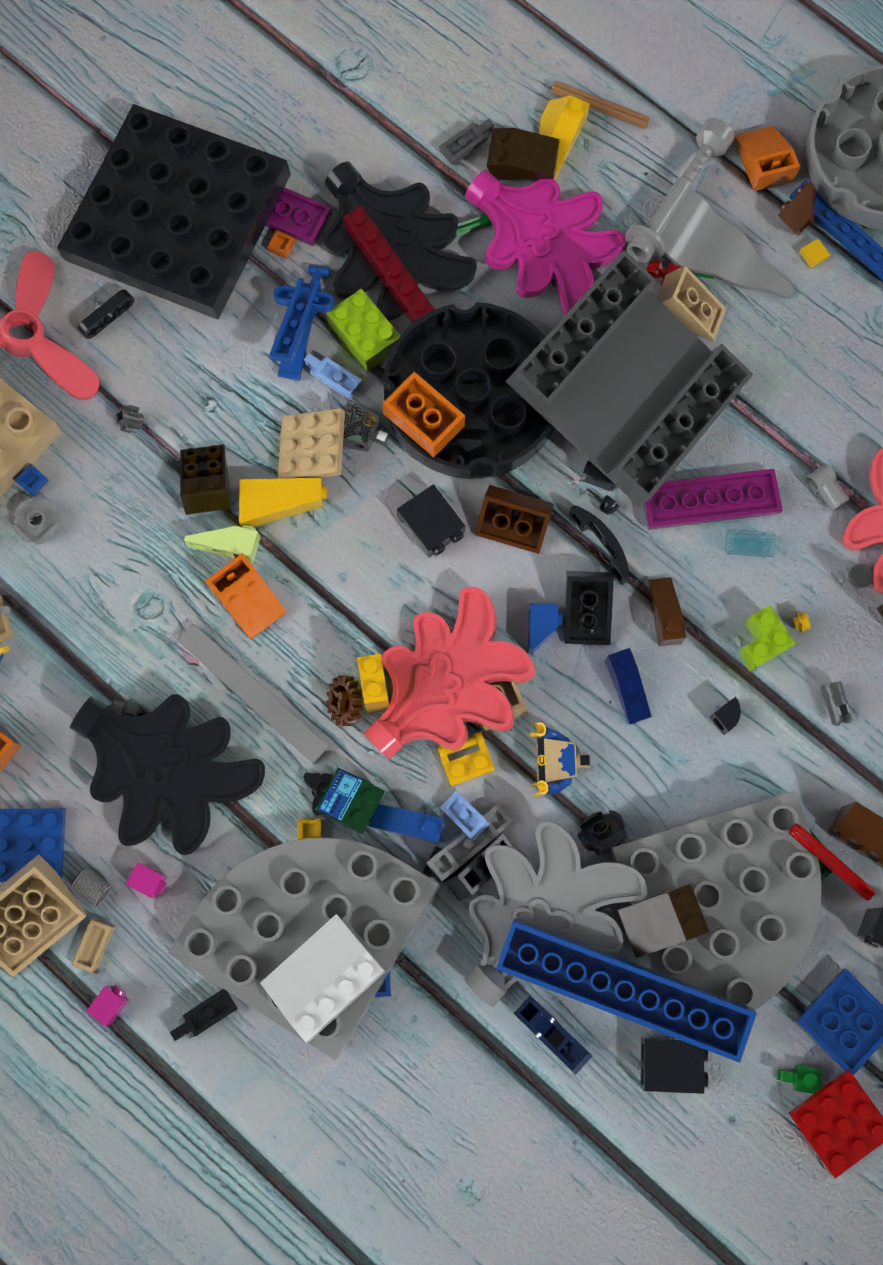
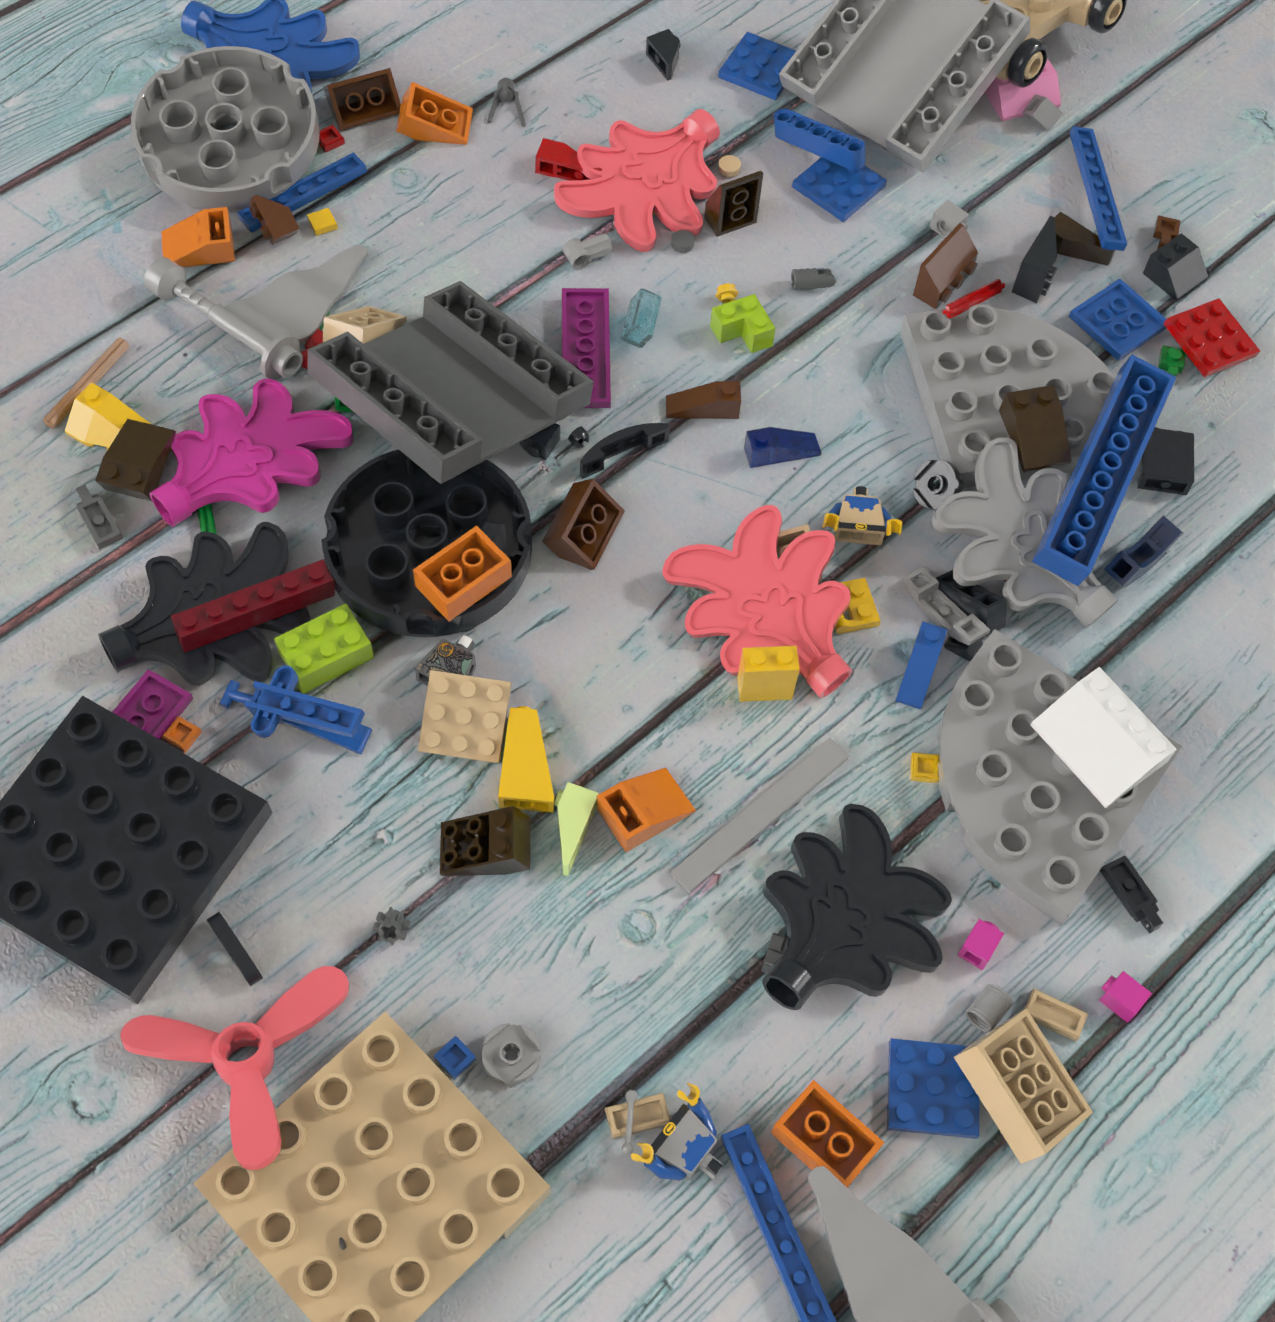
camera: 85 degrees left, 15 degrees down
black animal [303,773,334,816] -> none
light blue hinge [304,353,362,400] -> none
slope [315,767,385,834] -> none
reddish brown gear [326,675,364,727] -> none
black panel [397,484,466,557] -> none
light blue plate [440,790,490,841] -> none
blue slope [528,604,562,654] -> none
black slope [564,571,614,645] -> none
black brick [709,696,741,735] -> none

